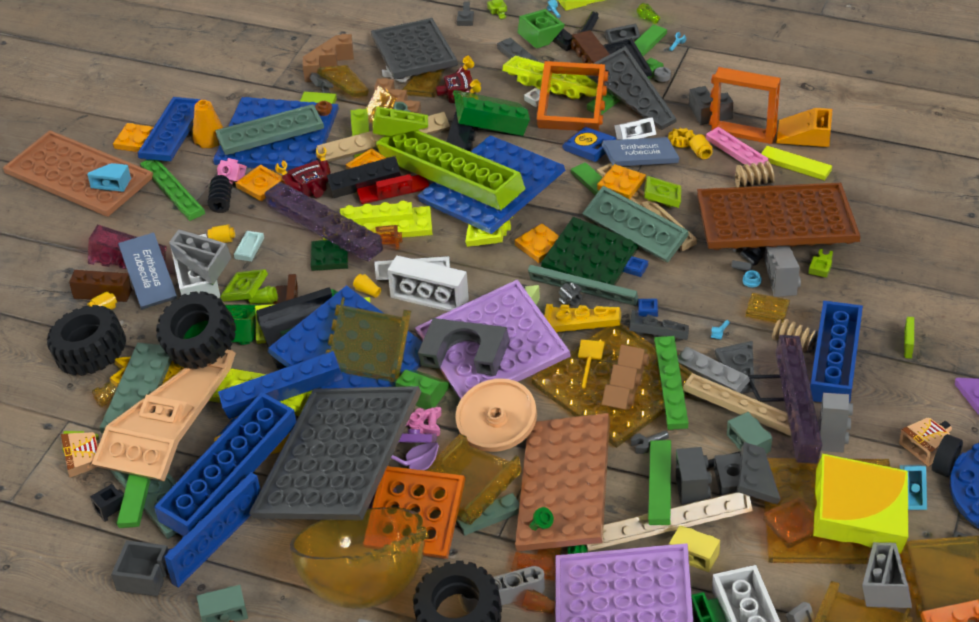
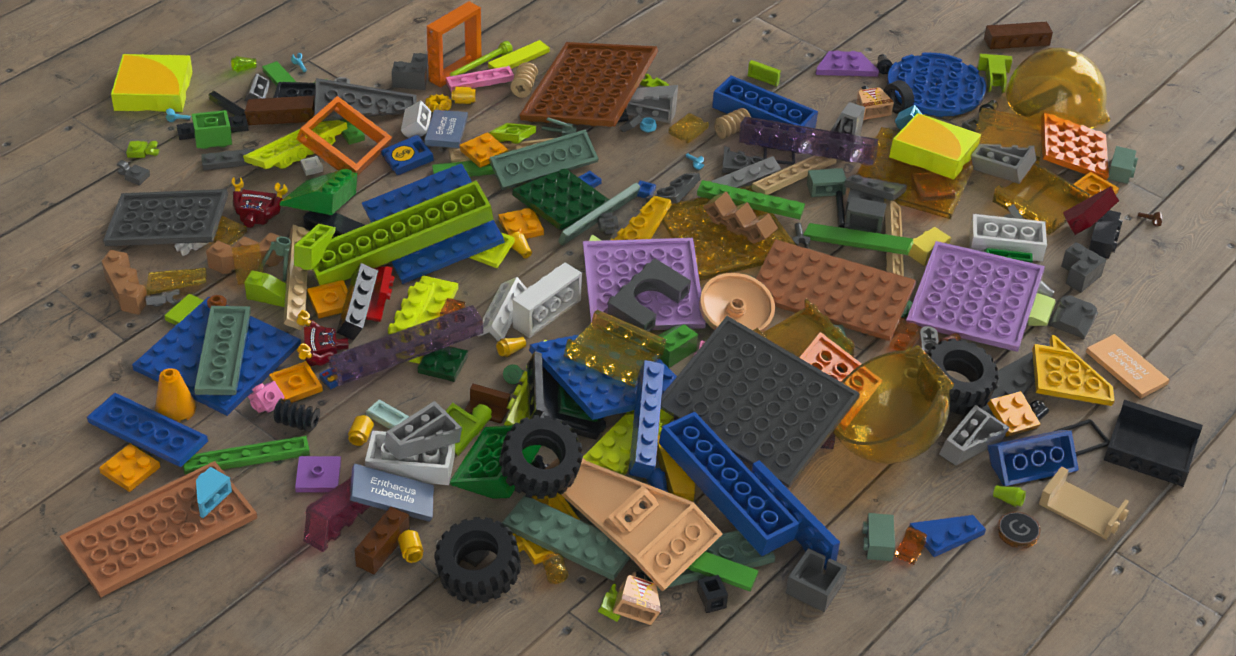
camera: 75 degrees left, 0 degrees up
green plate [529,507,554,531] -> none
yellow piece [578,340,605,389] -> none
light orange slope [776,108,833,147] -> none
none -> medium lavender plate [295,456,341,493]
none -> lime piece [450,41,513,76]
none -> yellow cone [510,232,532,259]
none -> sand green plant [542,118,576,136]

